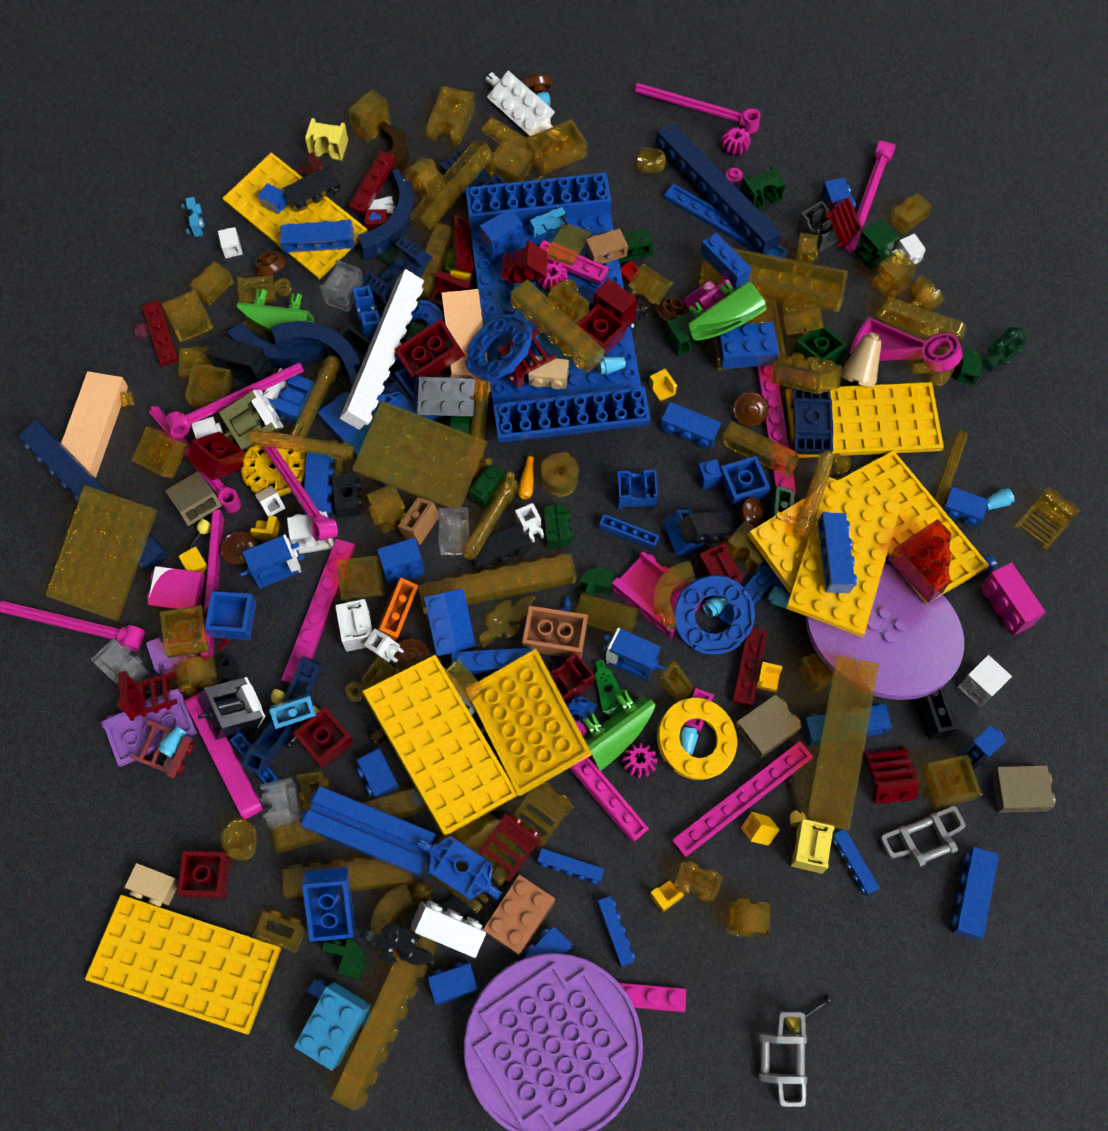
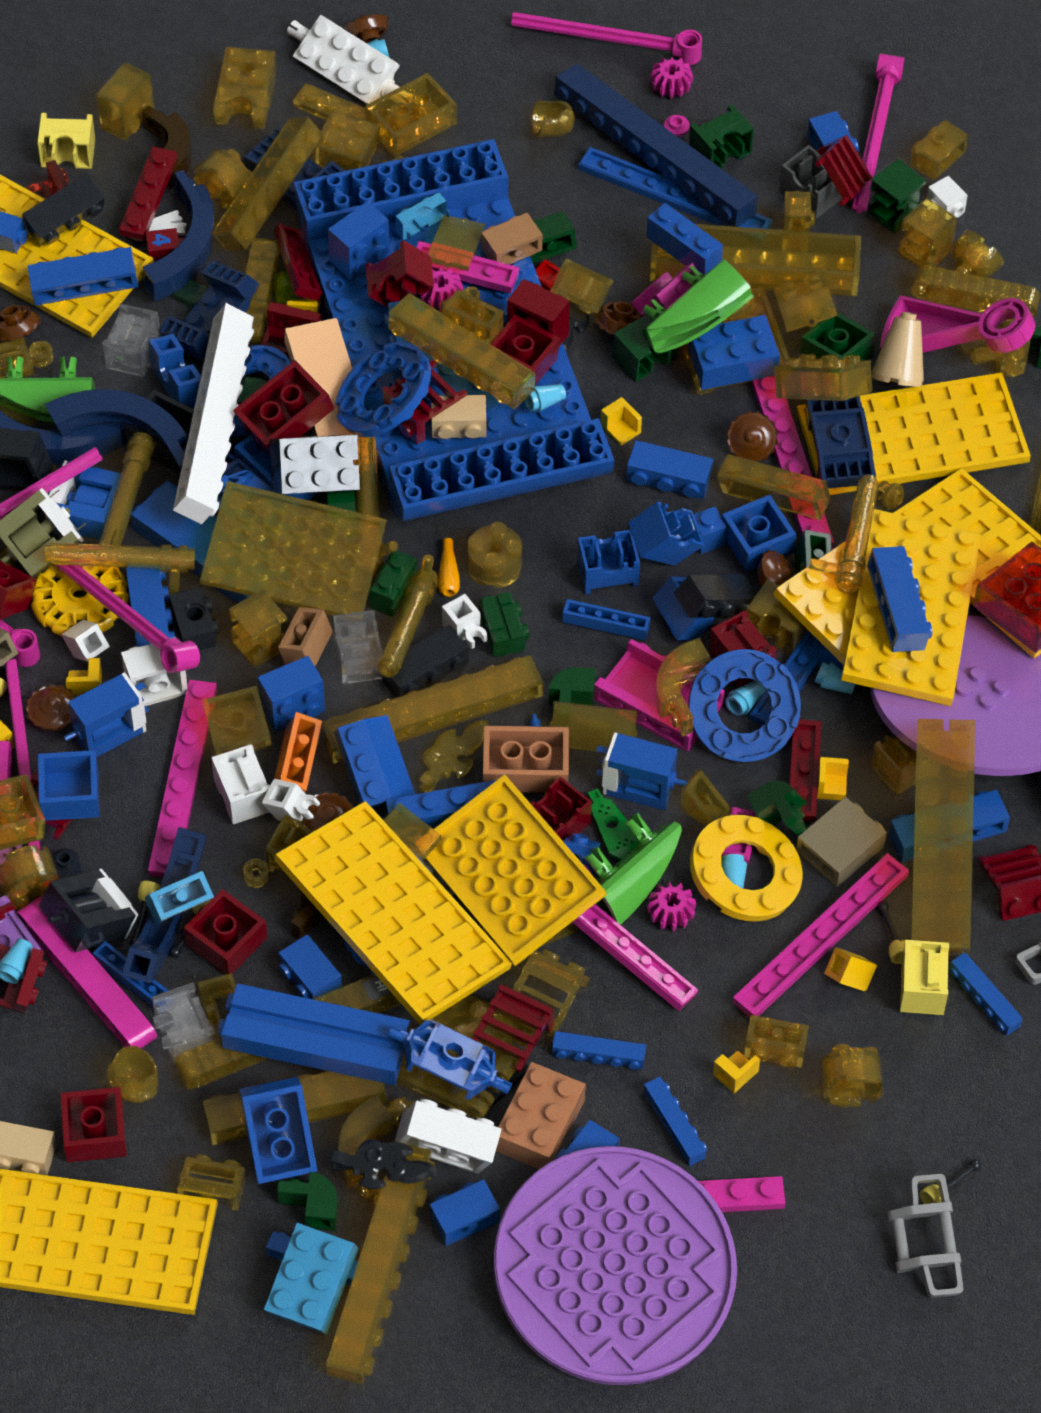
camera: 10 degrees left, 10 degrees down
none -> blue piece [628,502,704,566]
none -> dark green brick [747,780,807,835]

